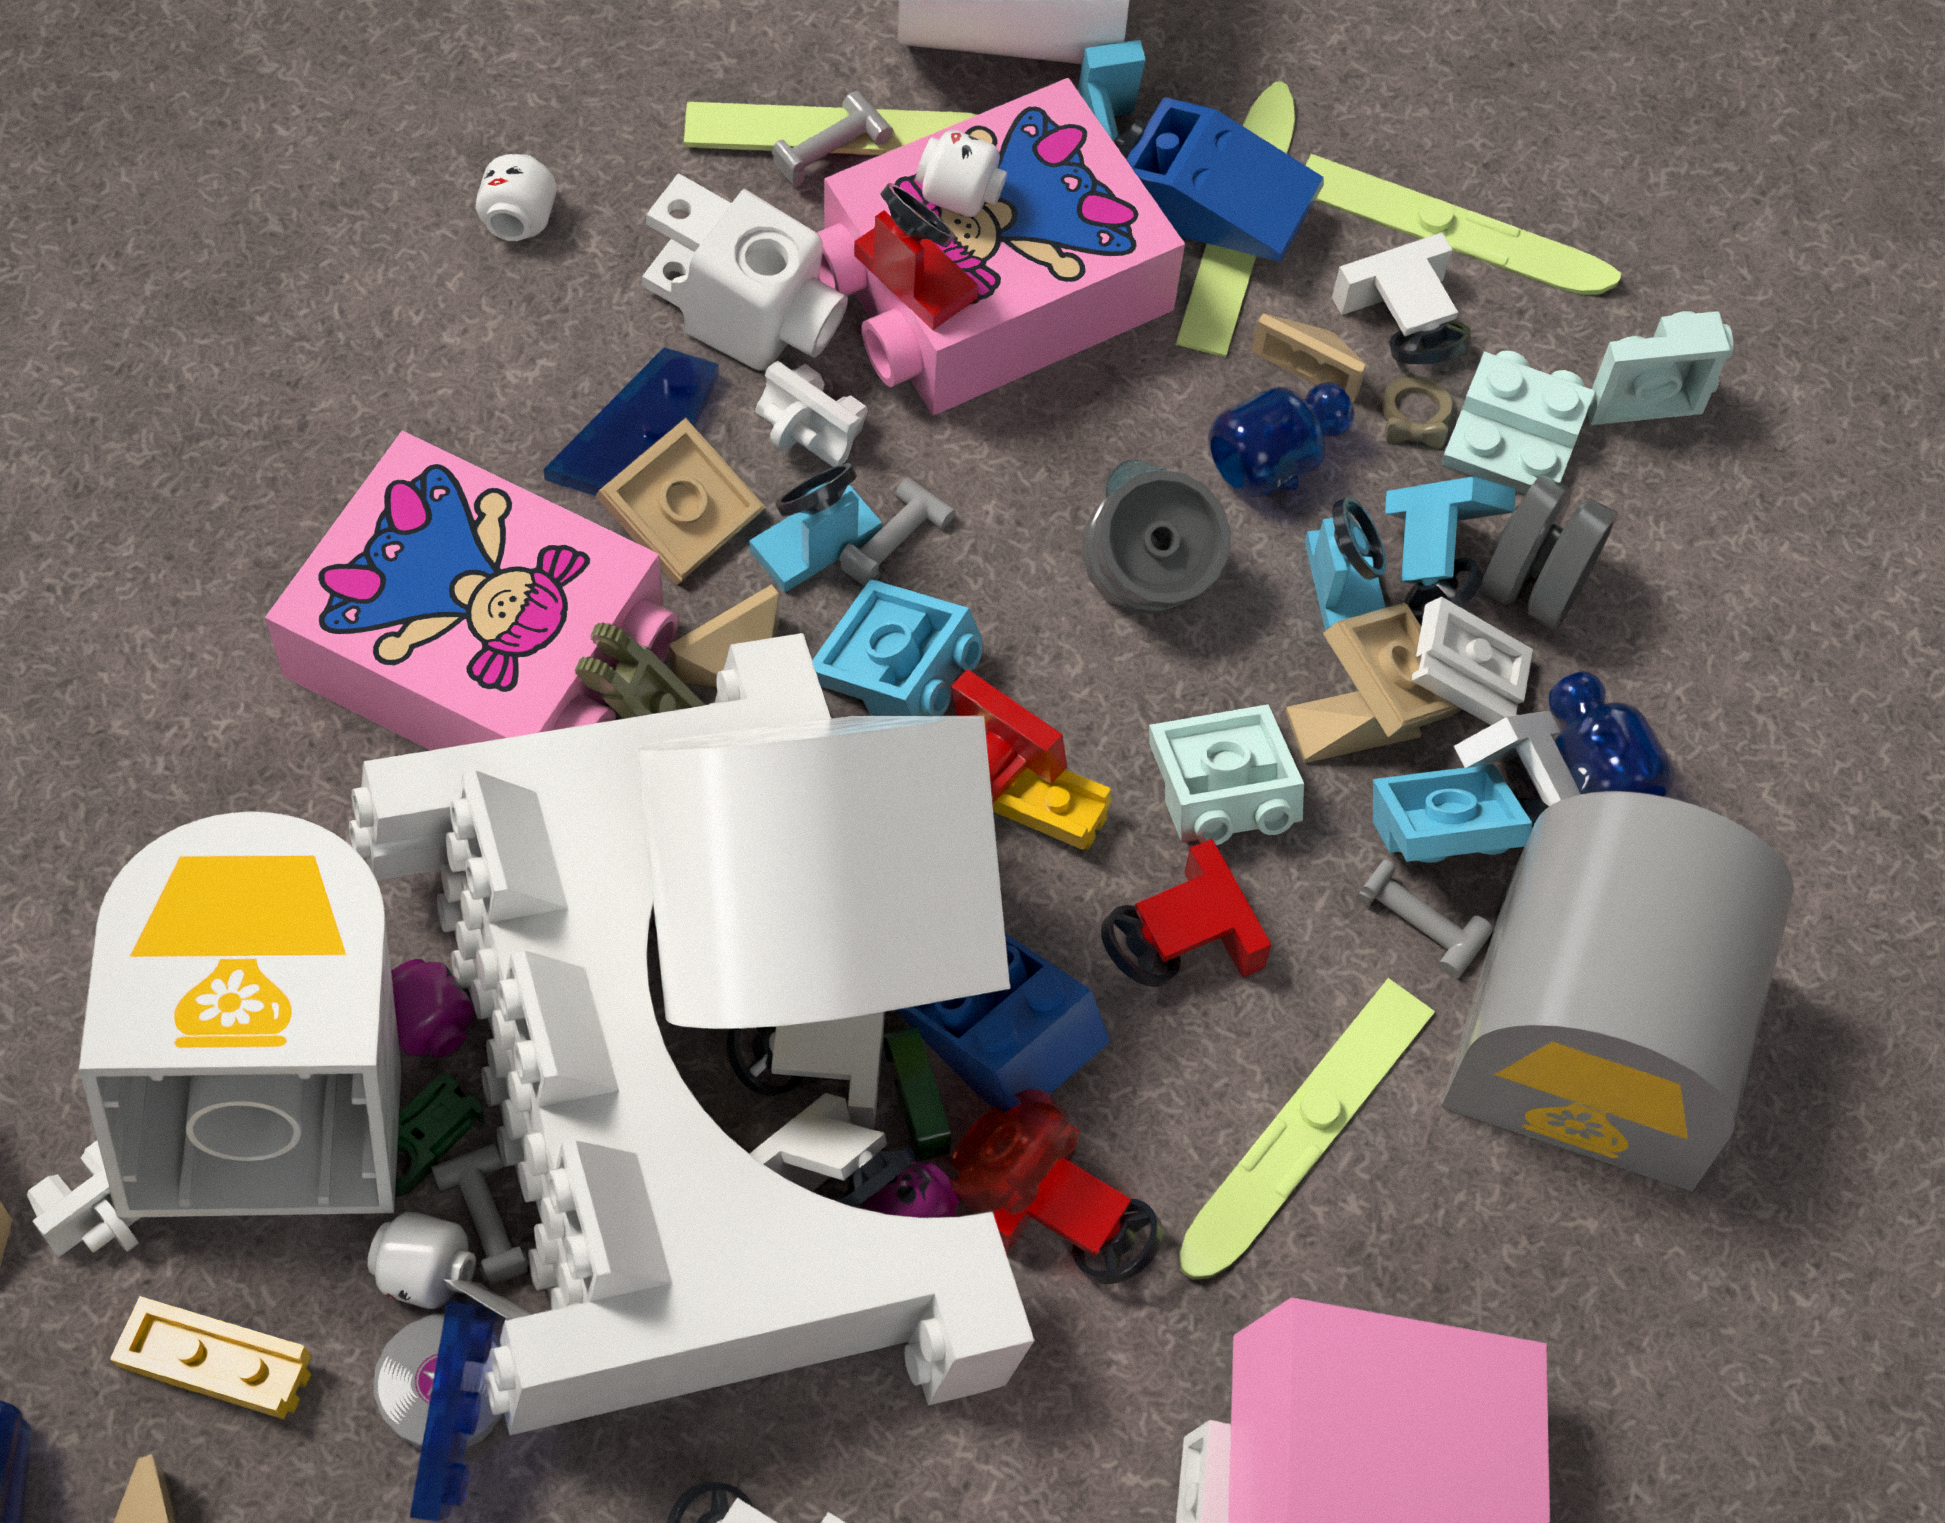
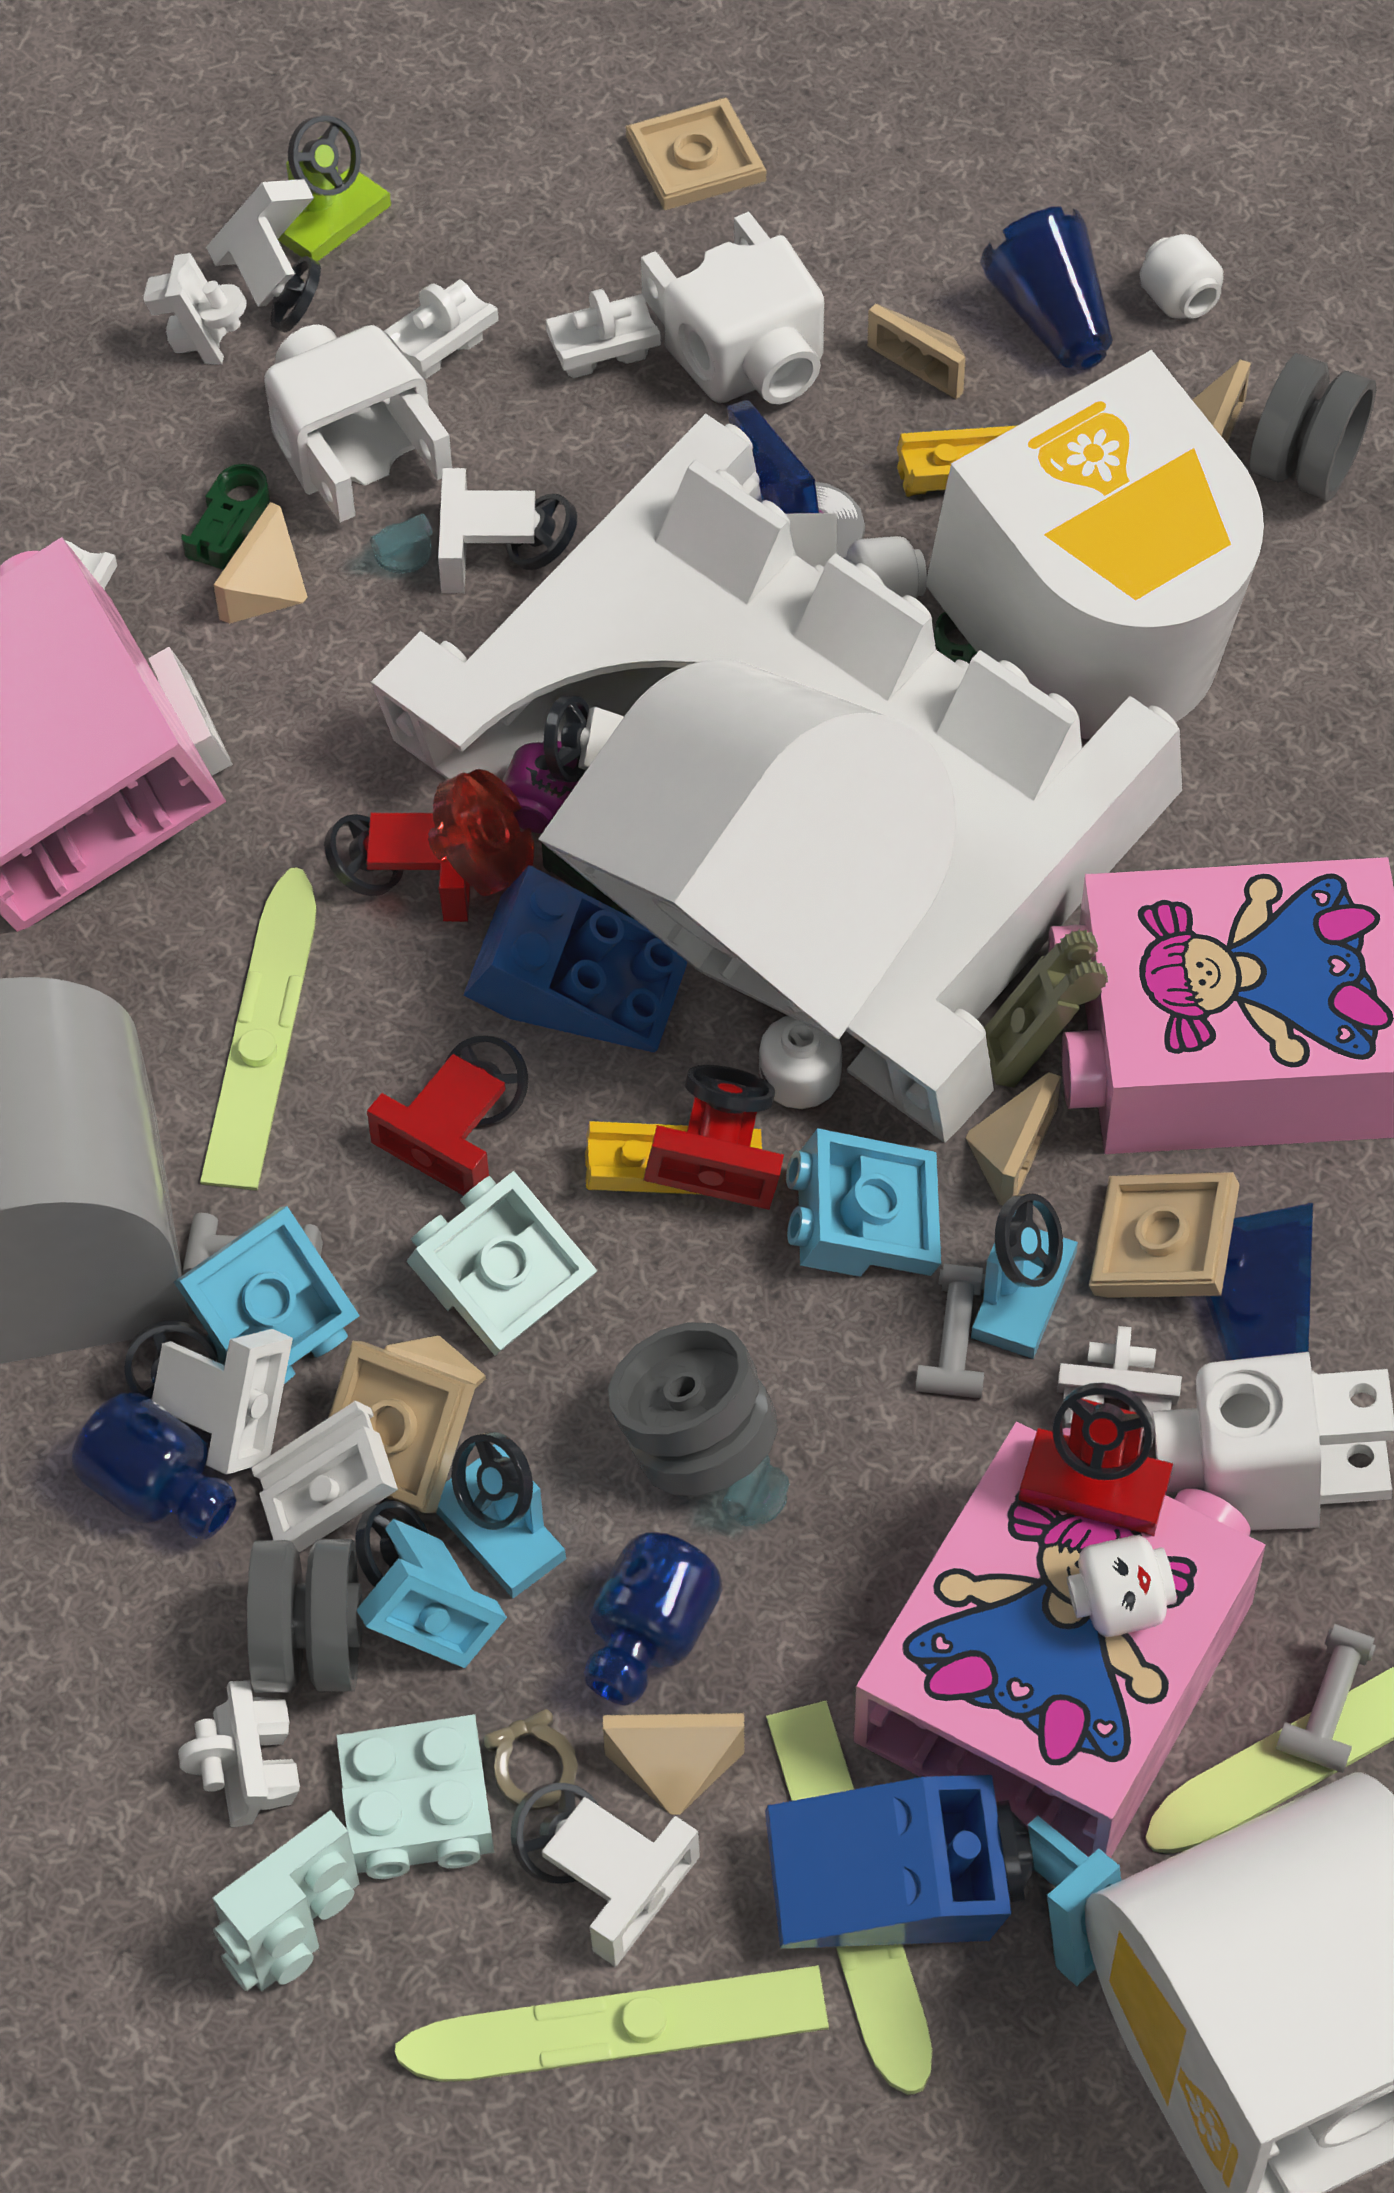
camera: 155 degrees right, 5 degrees down
none -> white hips [178,1681,300,1827]

